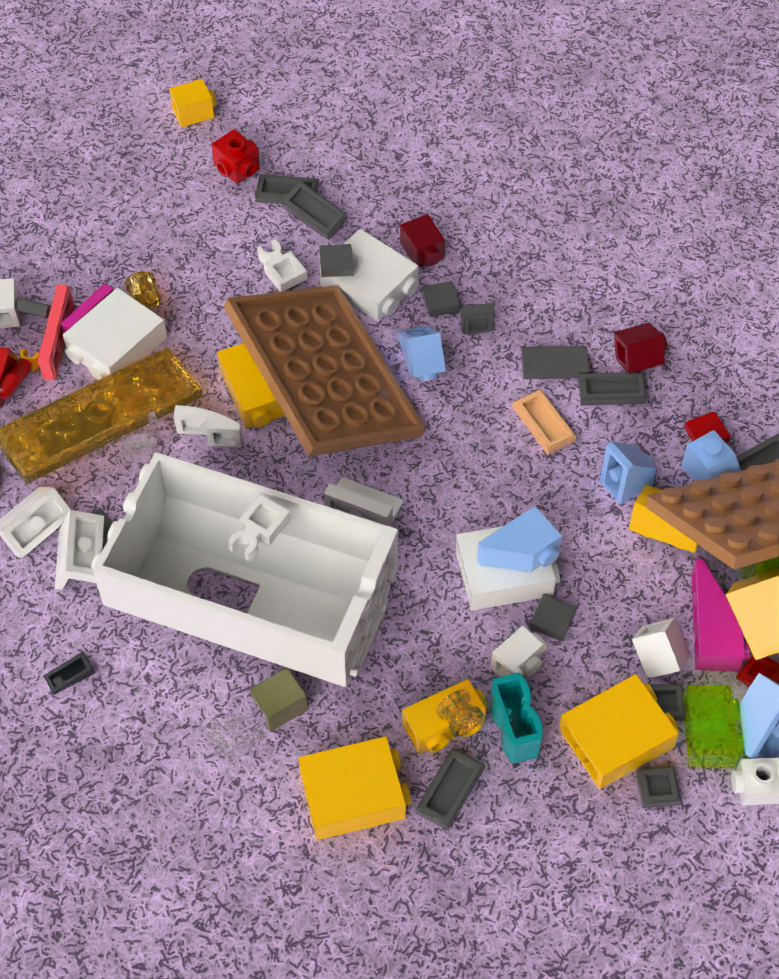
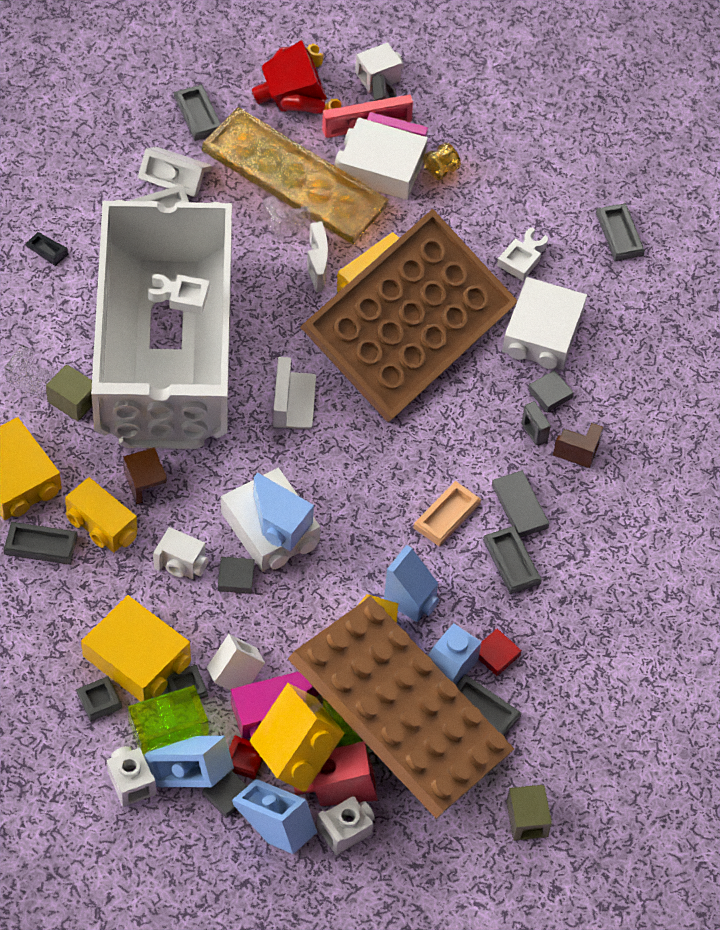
camera: 65 degrees right, 0 degrees up
yellow brick [169,79,217,127] -> none
red brick [211,129,260,184] -> none
dark grey tile [281,180,348,240] -> none
dark grey tile [320,244,353,277] -> none
light blue slope [397,326,446,381] -> none
dark red brick [400,214,445,268] -> none
clear yellow wheel [436,689,484,737] -> none
teal brick [490,672,543,764] -> none
dark red brick [613,322,667,374] -> none
none -> reddish brown panel [123,447,167,505]
none -> reddish brown panel [553,423,604,468]

